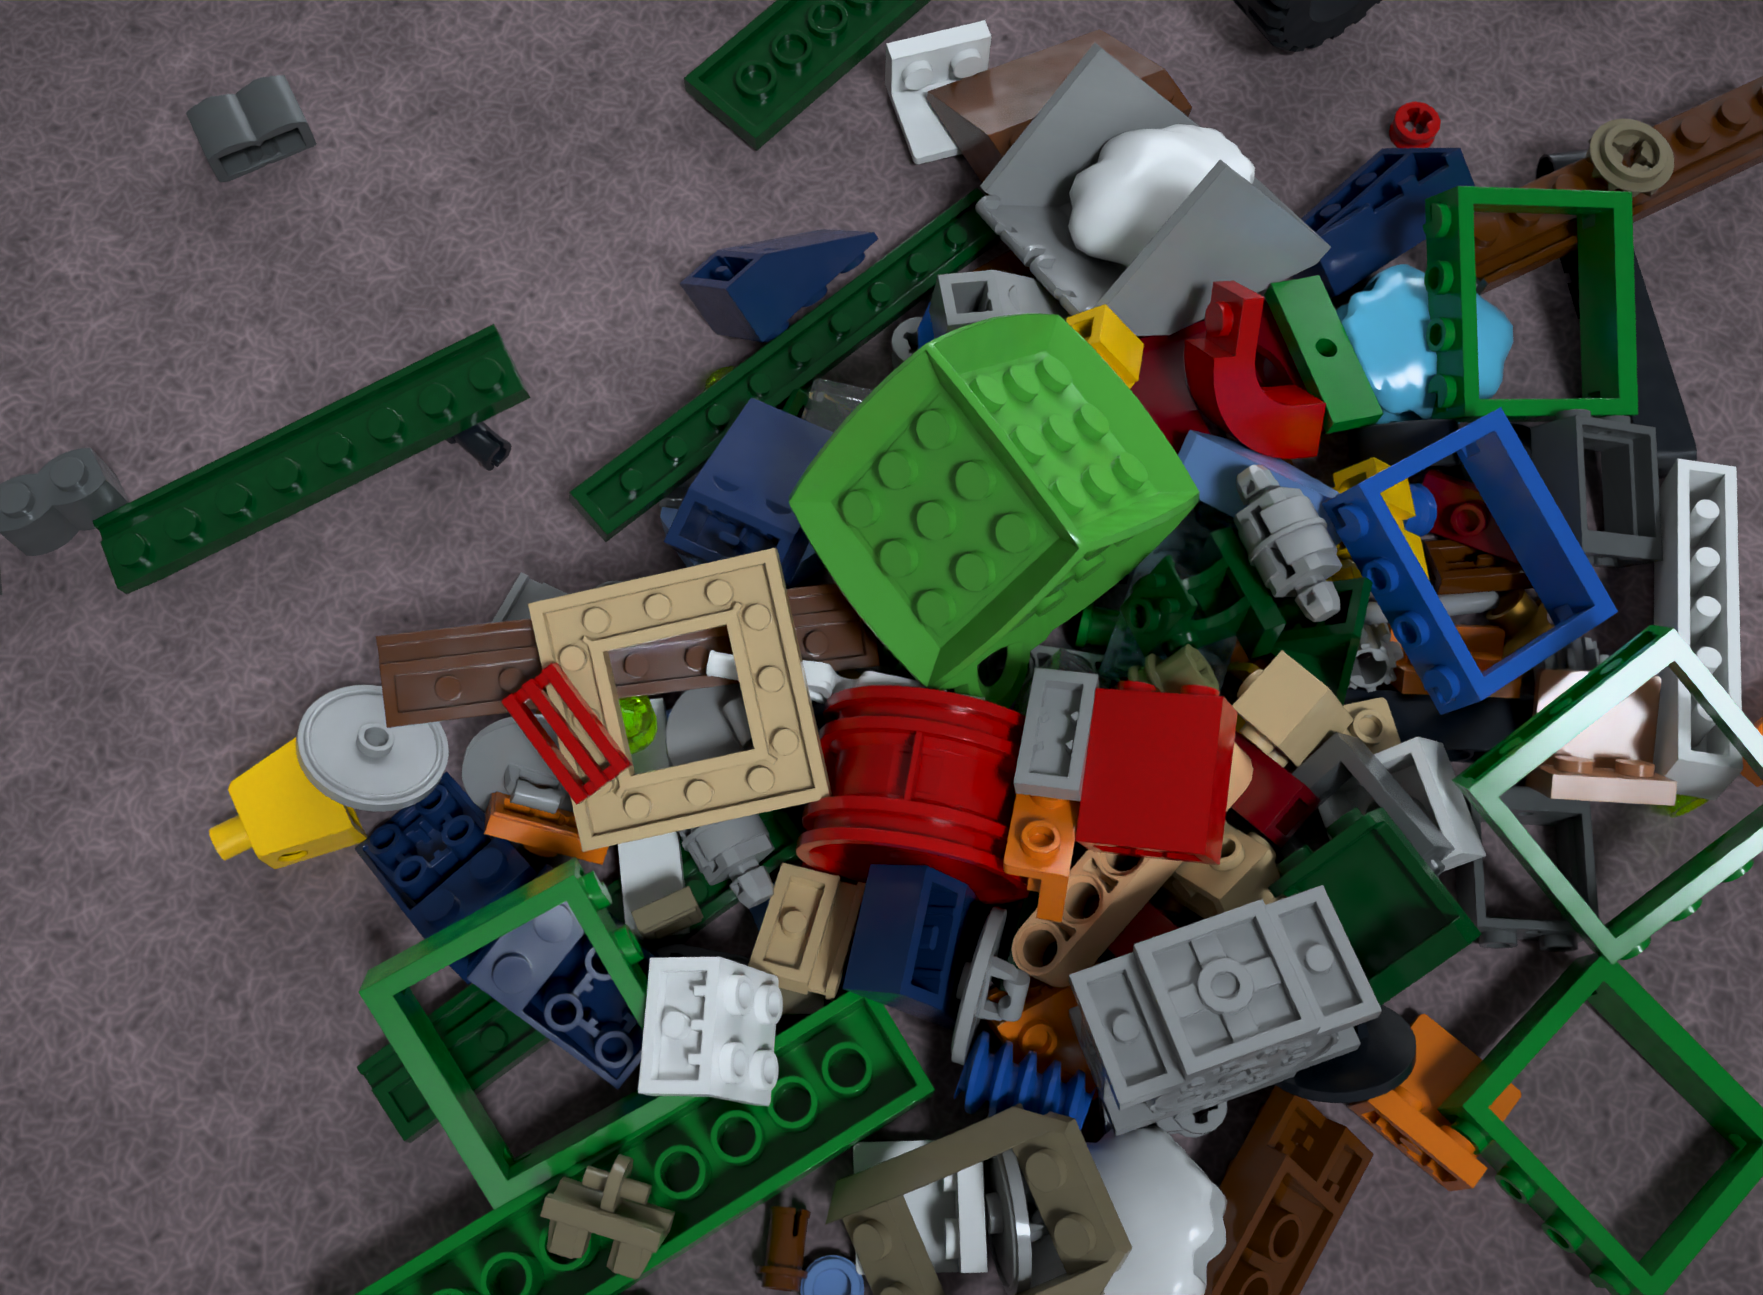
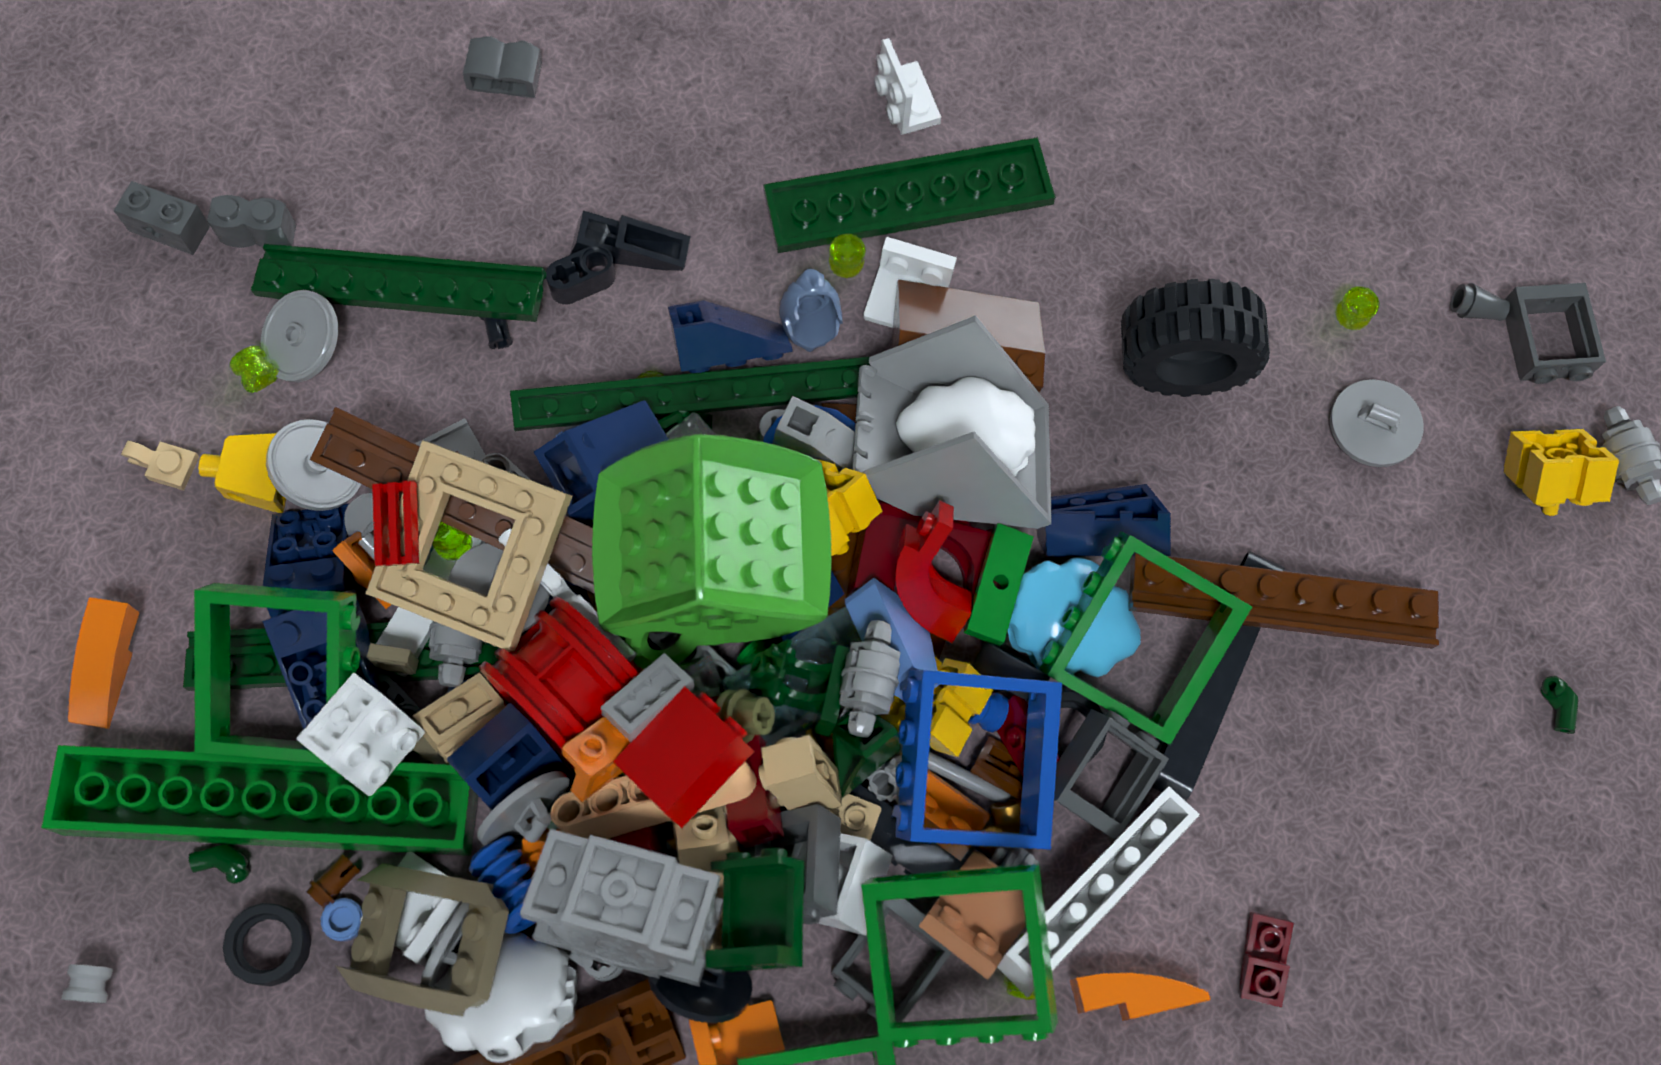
camera: 30 degrees right, 0 degrees up
dark tan hips [540,1154,675,1279] -> none
red bush [1389,101,1441,148] -> none
dark tan gear [1584,119,1674,198] -> none
none -> orange slope [68,597,140,729]
none -> tan plate [121,441,199,490]
none -> clear neon green wheel [230,345,279,393]
none -> light grey shield [261,290,338,383]
none -> black beam [546,245,616,305]
none -> black slope [570,210,691,271]
none -> sand blue hair [779,269,843,352]
none -> clear neon green wheel [829,234,866,278]

